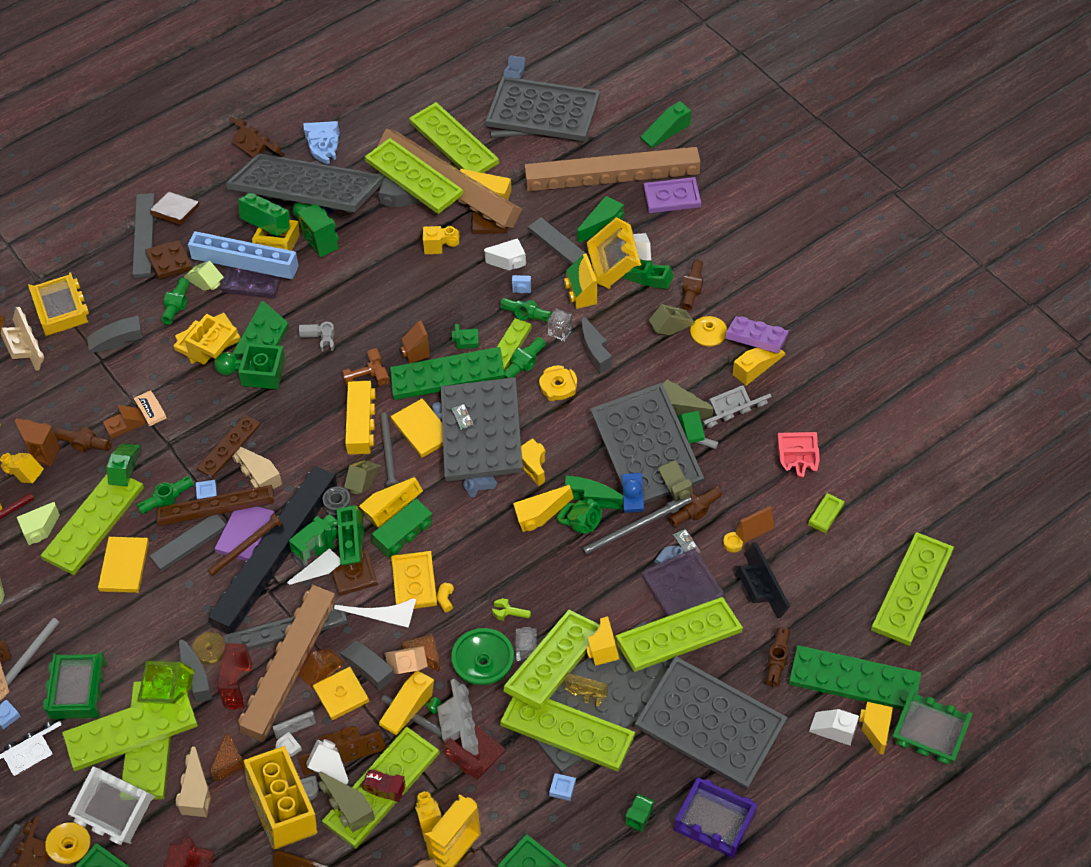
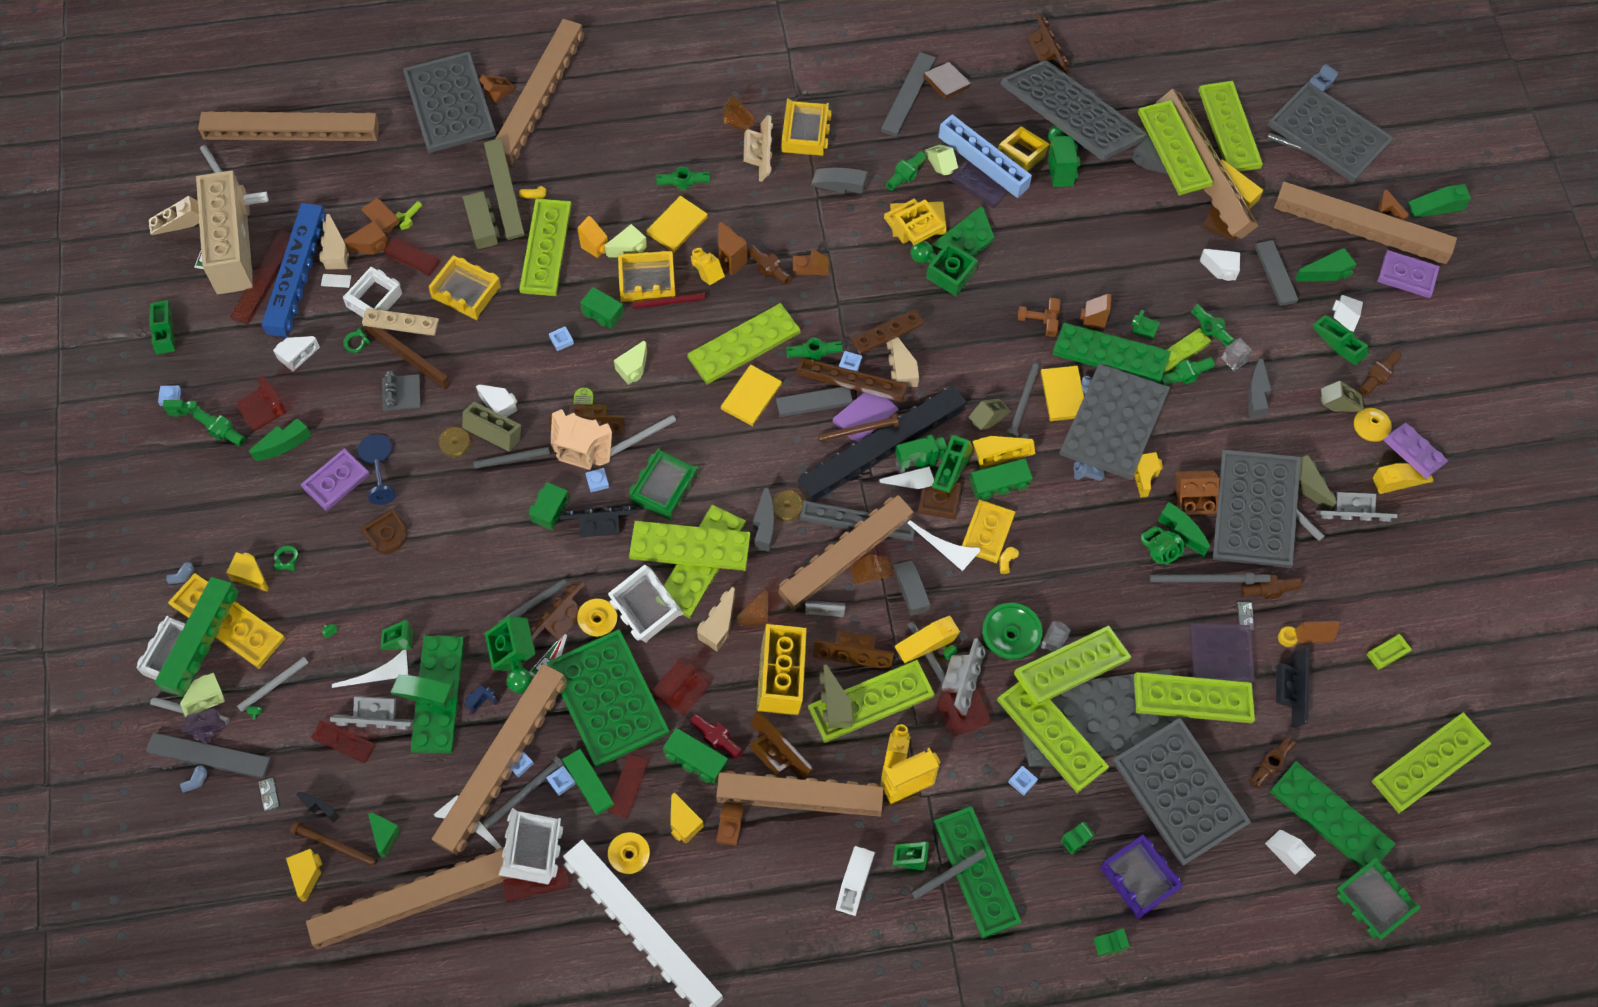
camera: 25 degrees right, 10 degrees up
yellowish green slope [17,502,60,545] -> none
green slope [106,443,141,486] -> none
light nougat slope [134,390,167,426] -> none
clear neon green slope [137,661,195,704] -> none
reddish brown plate [145,240,192,279] -> none
clear red panel [217,643,252,710] -> none
green brick [238,193,290,236] -> none
white tile [276,732,302,757] -> none
light grey bar [299,322,335,351] -> none
light grey tile [300,776,319,801] -> none
light blue piece [304,121,340,164] -> none
white slope [306,739,348,785] -> none
yellow plate [313,667,369,721] -> none
dark grey wheel [323,487,352,518] -> none
yellow brick [346,381,376,455] -> none
dark red leg [362,770,406,802] -> none
light nougat slope [385,646,428,674] -> none
clear orange slope [402,634,441,672] -> none
yellow brick [423,226,459,254] -> none
light grey sticker [451,403,475,430] -> none
lime bar [492,598,531,621] -> none
light blue plate [512,275,531,293] -> none
yellow slope [513,485,574,532] -> none
yellow plate [539,366,577,401] -> none
yellow slope [564,254,597,309] -> none
clear yellow plate [565,673,608,706] -> none
yellow arch [586,617,619,666] -> none
yellow window [587,217,641,289] -> none
blue tile [622,473,644,513] -> none
sand blue arm [654,546,683,567] -> none
olive bracket [659,460,693,501] -> none
green slope [677,411,705,443] -> none
coral plate [777,432,820,479] -> none
yellow slope [859,702,893,754] -> none
none -> dark orange slope [1175,470,1219,515]
none -> dark orange slope [1377,190,1409,221]

